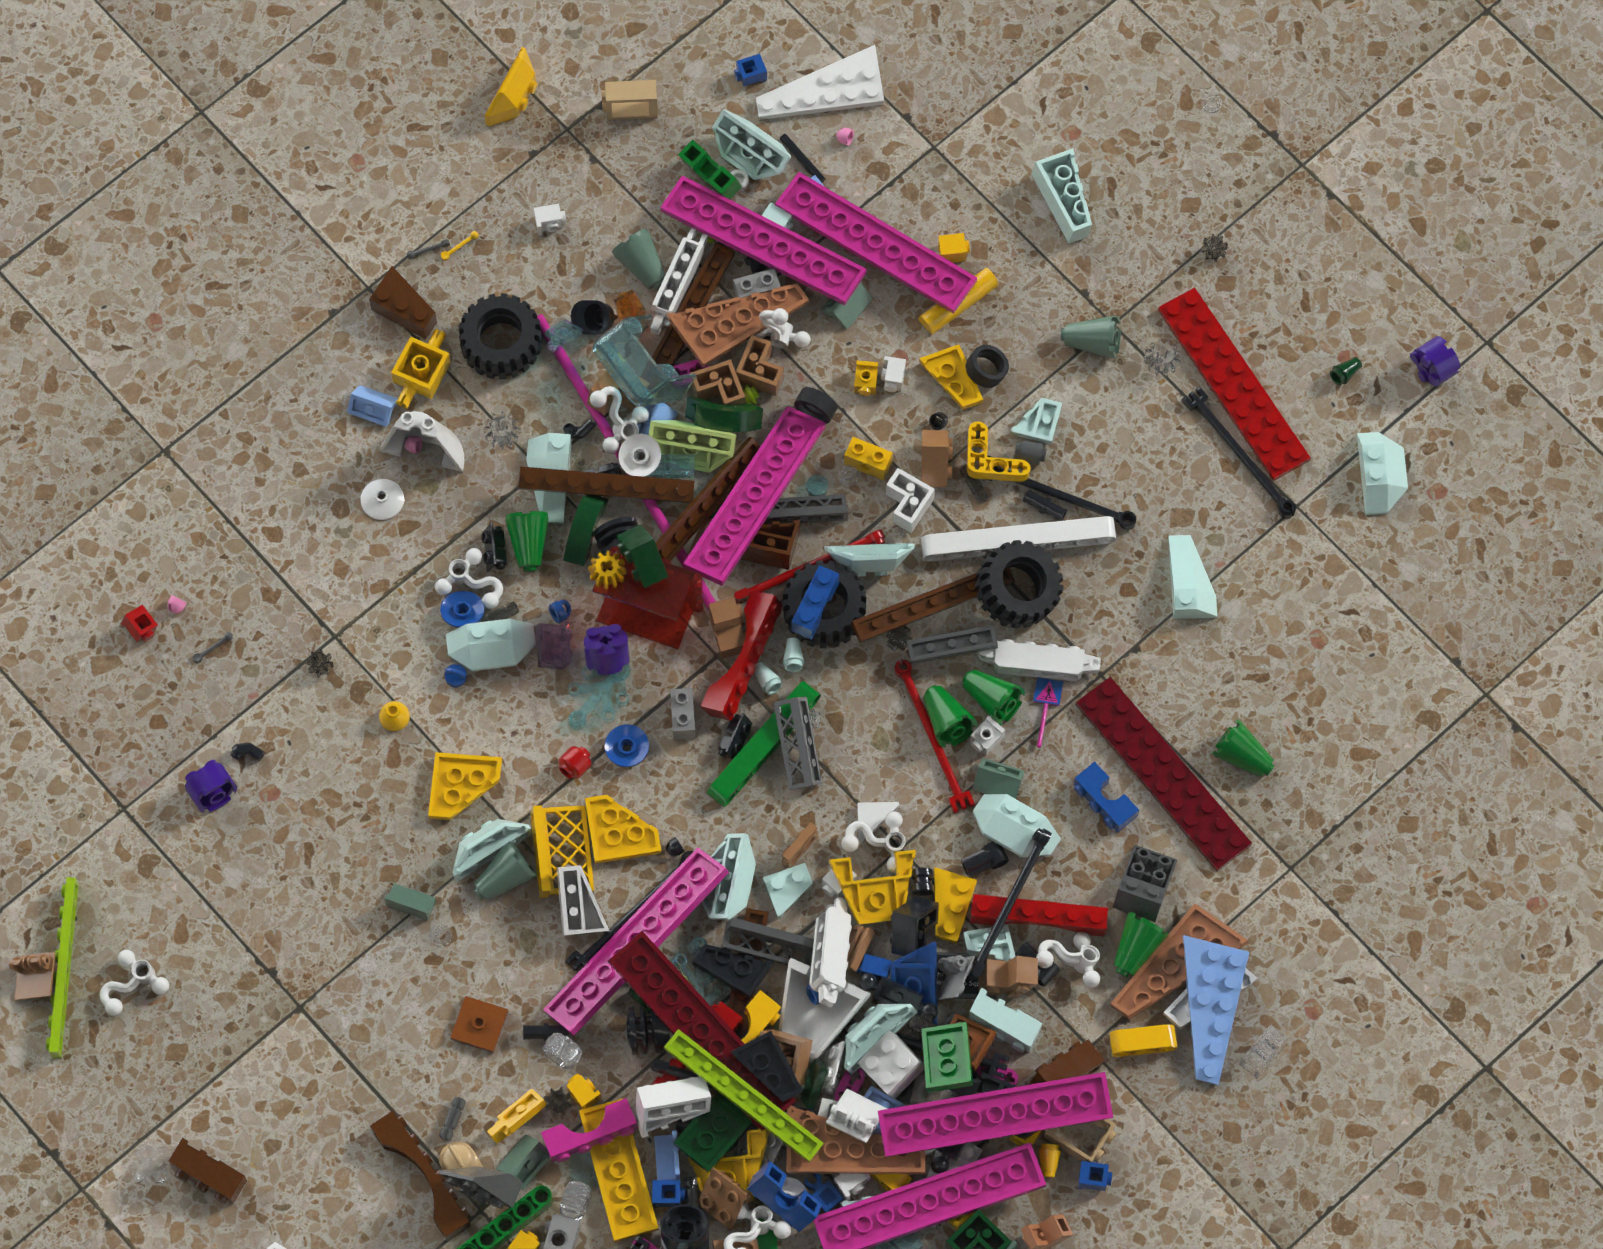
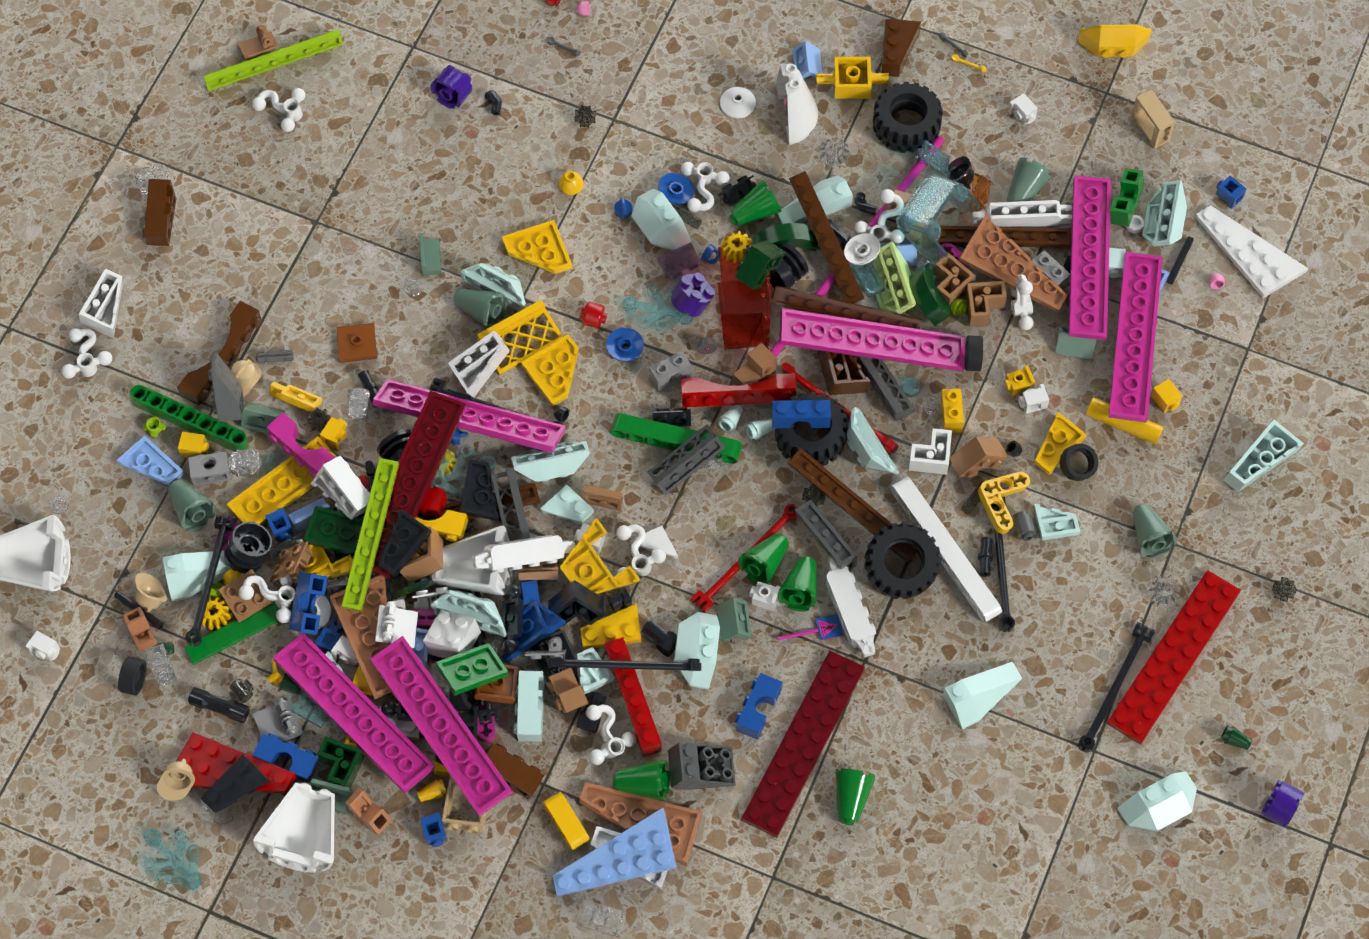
camera: 65 degrees right, 5 degrees down
none -> dark grey tile [697,338,716,354]

